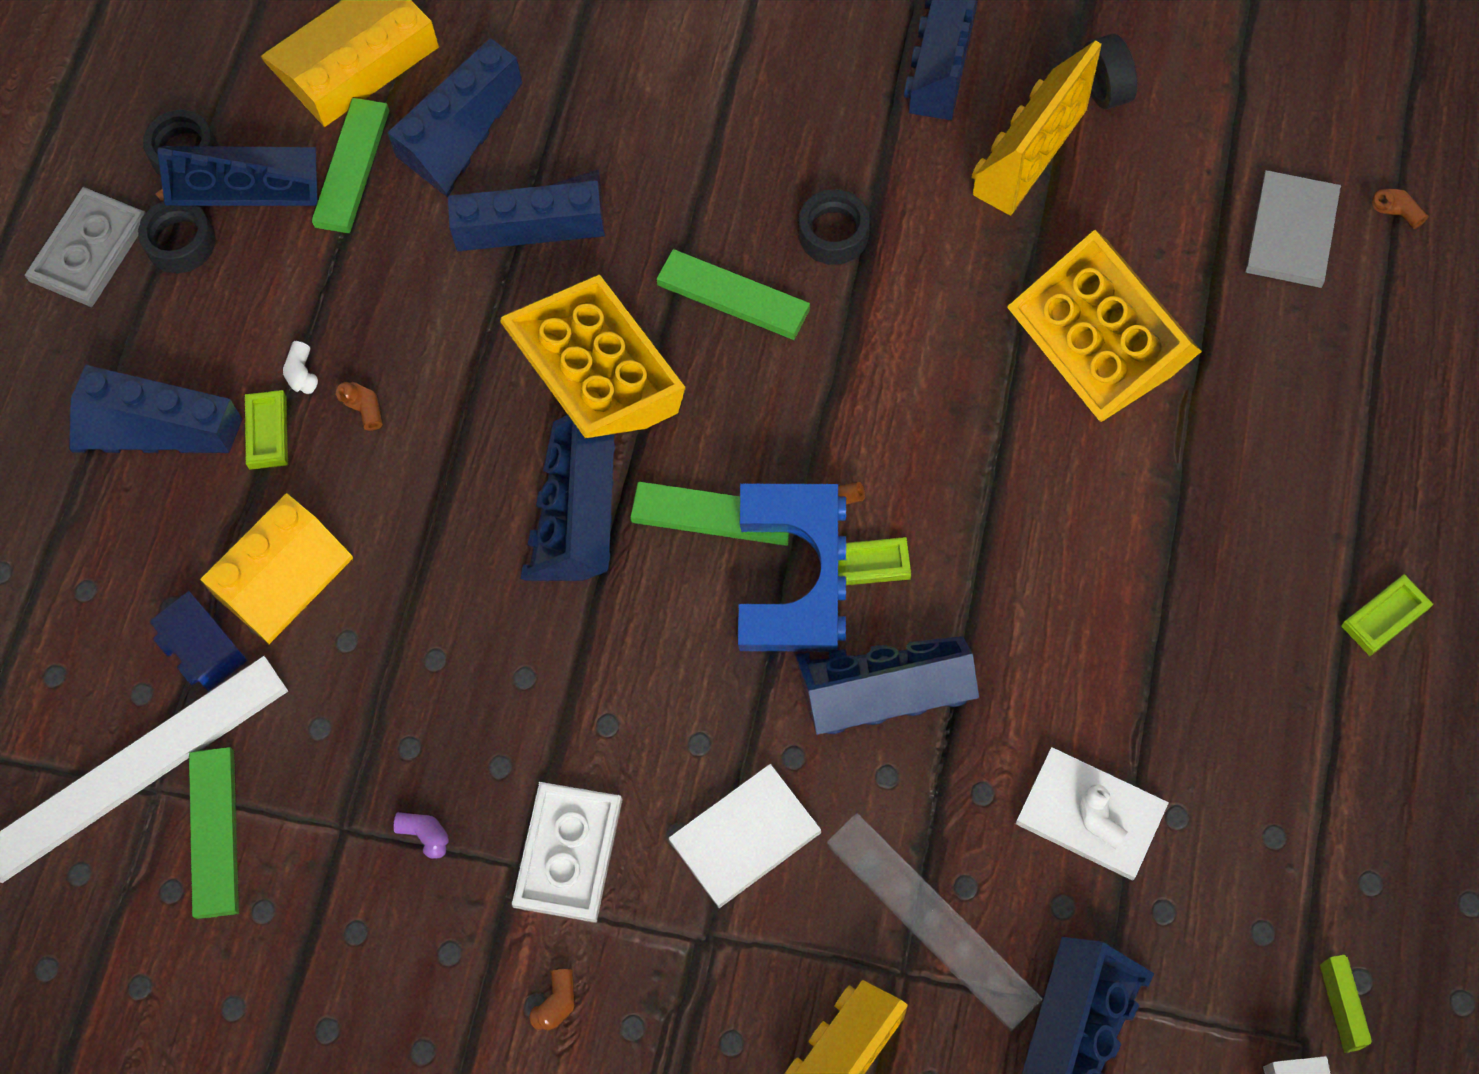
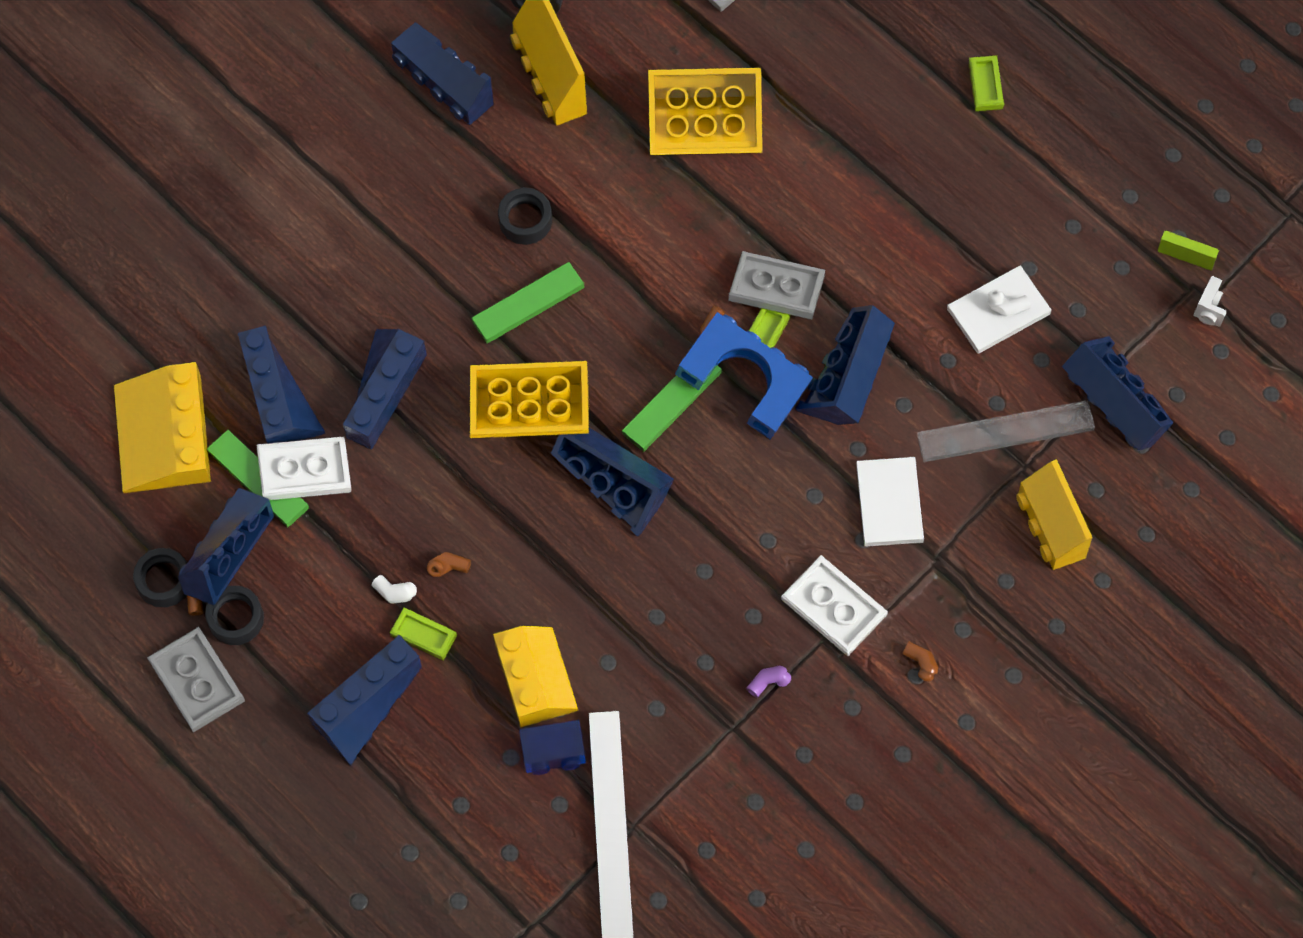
camera: 60 degrees left, 0 degrees up
bright green tile [189,747,239,919] -> none
none -> white tile [257,437,351,500]
none -> light grey tile [728,251,825,319]

